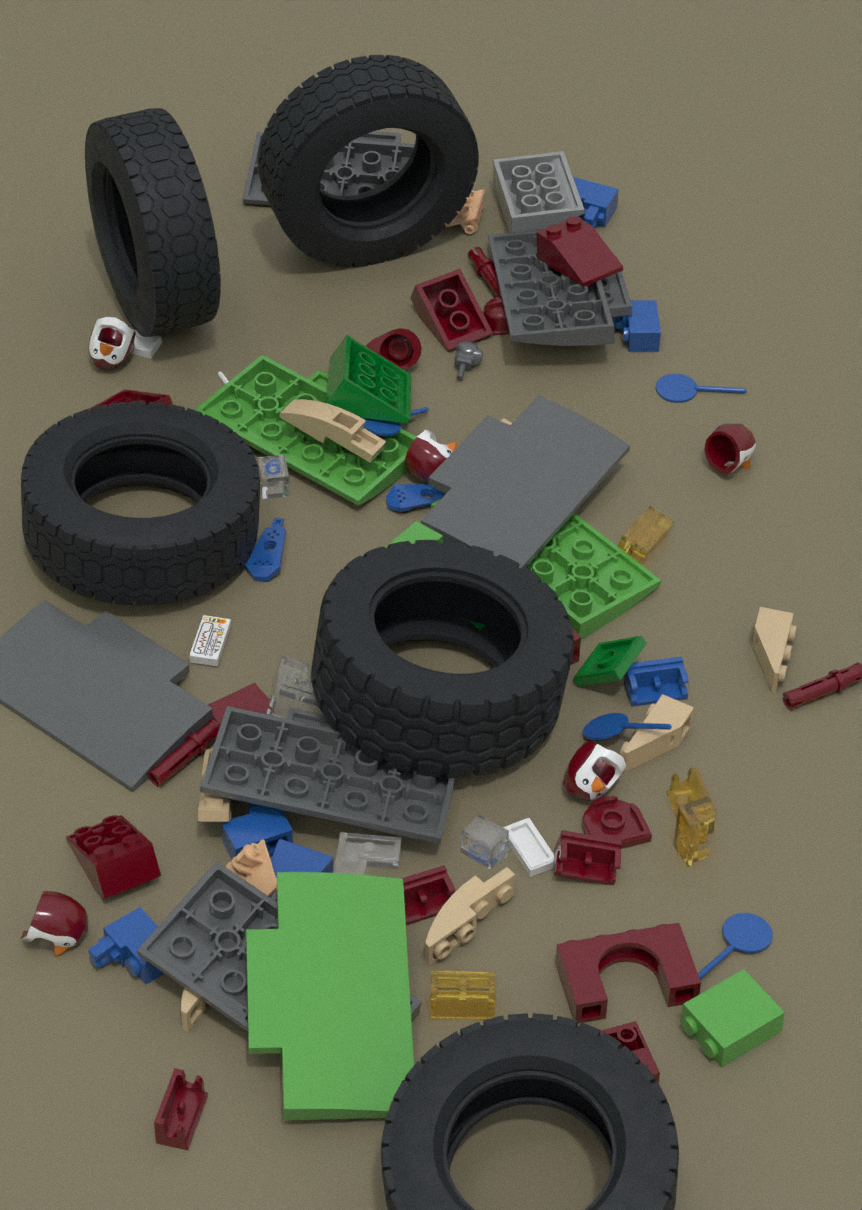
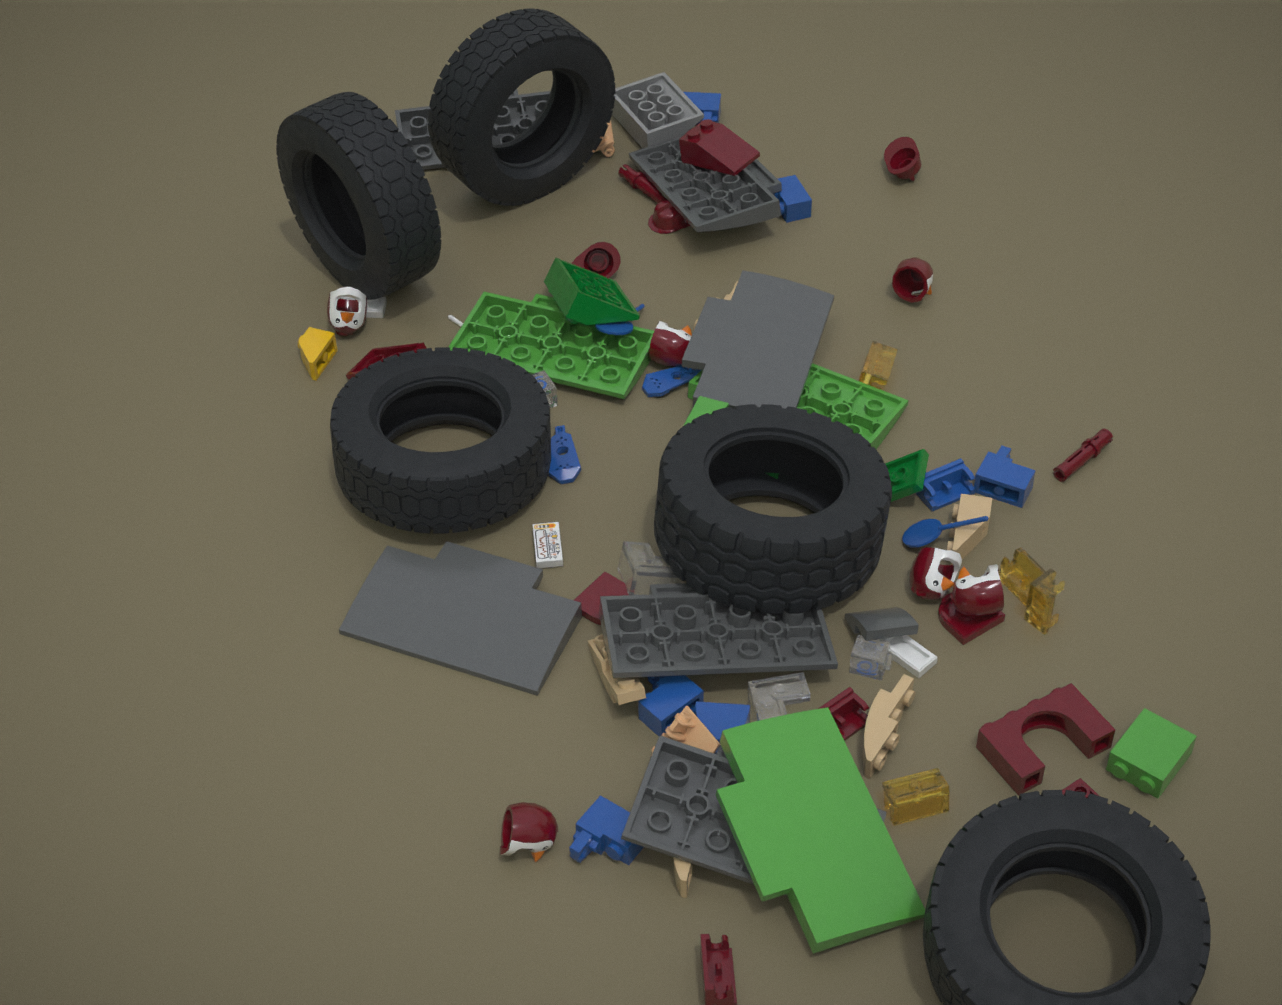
camera: 15 degrees left, 0 degrees up
dark red slope [66,815,161,899] -> none
dark red pin [147,719,220,787] -> none
tan slope [279,399,386,463] -> none
dark red slope [410,269,493,352] -> none
dark grey piece [454,341,483,380] -> none
dark red hinge [554,830,622,885] -> none
blue piece [656,374,747,403] -> none
blue piece [698,913,773,979] -> none
tan slope [752,607,797,693] -> none
none -> yellow slope [298,327,338,381]
none -> dark grey slope [844,607,919,641]
none -> dark red piece [884,137,921,181]
none -> dark red piece [950,564,1004,617]
none -> blue hinge [974,446,1036,508]

